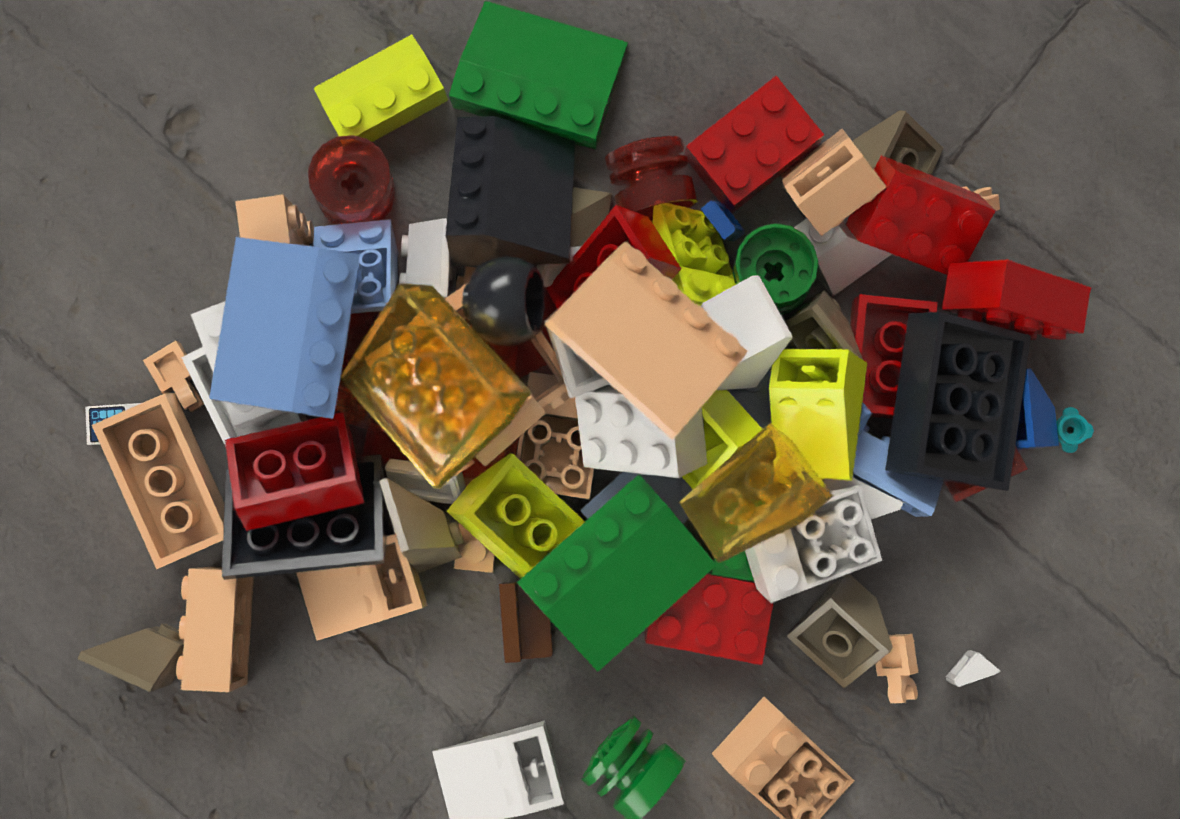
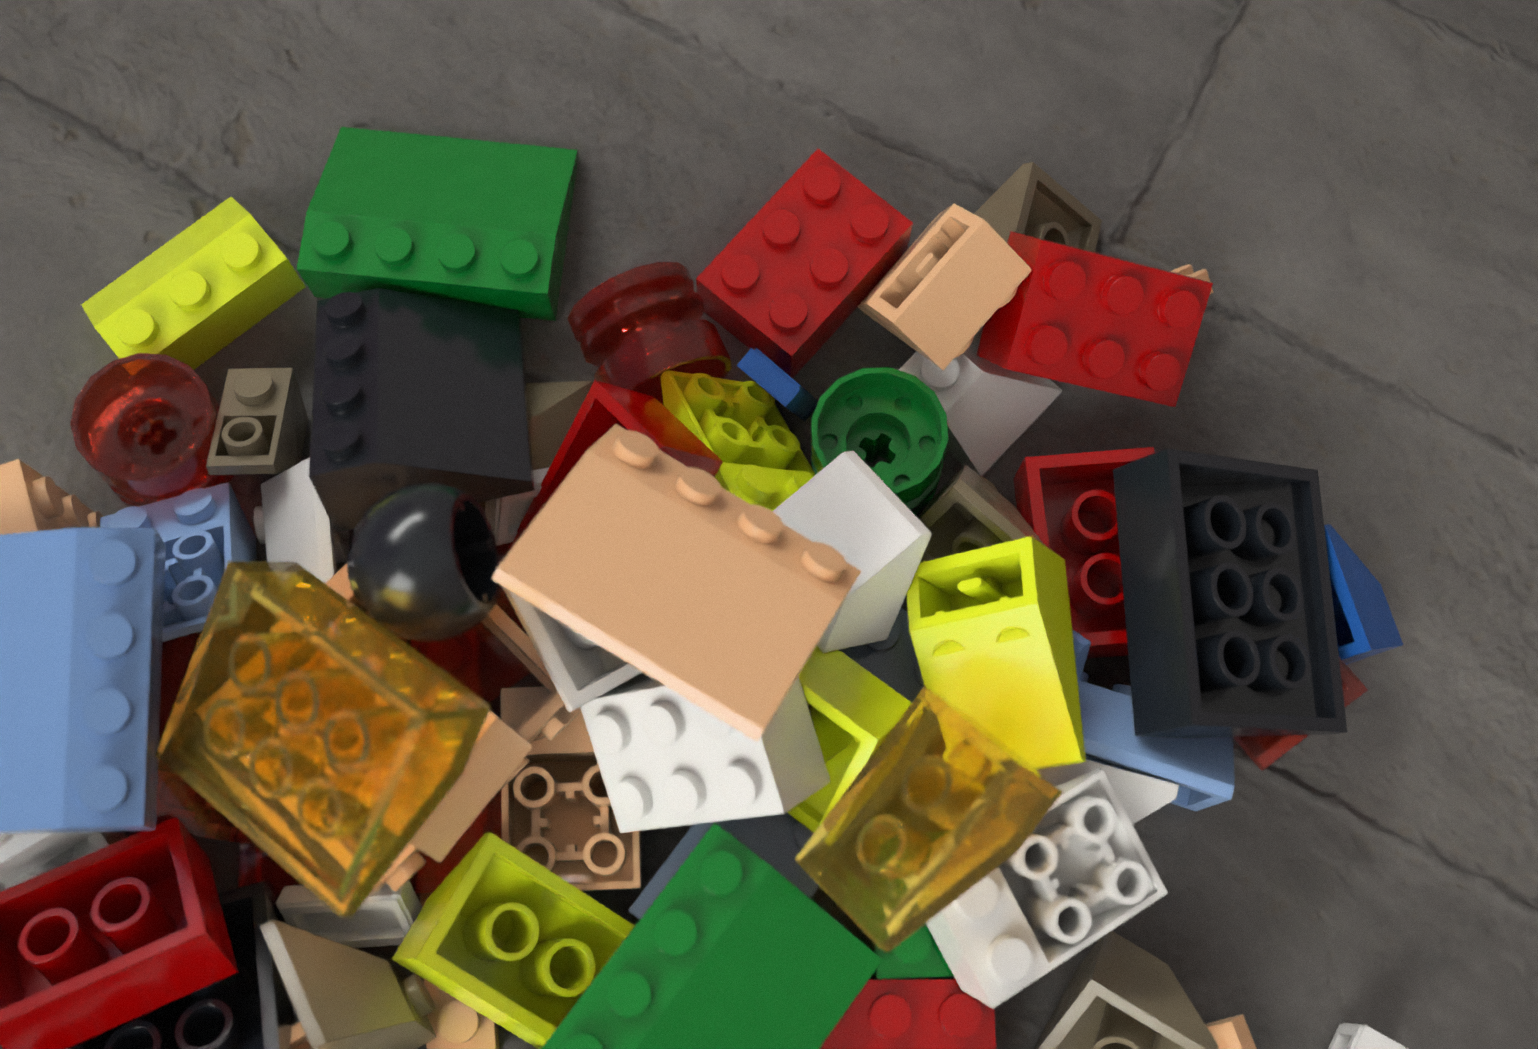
camera: 20 degrees left, 10 degrees down
red brick [942,259,1091,340] -> none
teal plate [1056,407,1094,453] -> none
none -> dark tan slope [206,368,308,475]

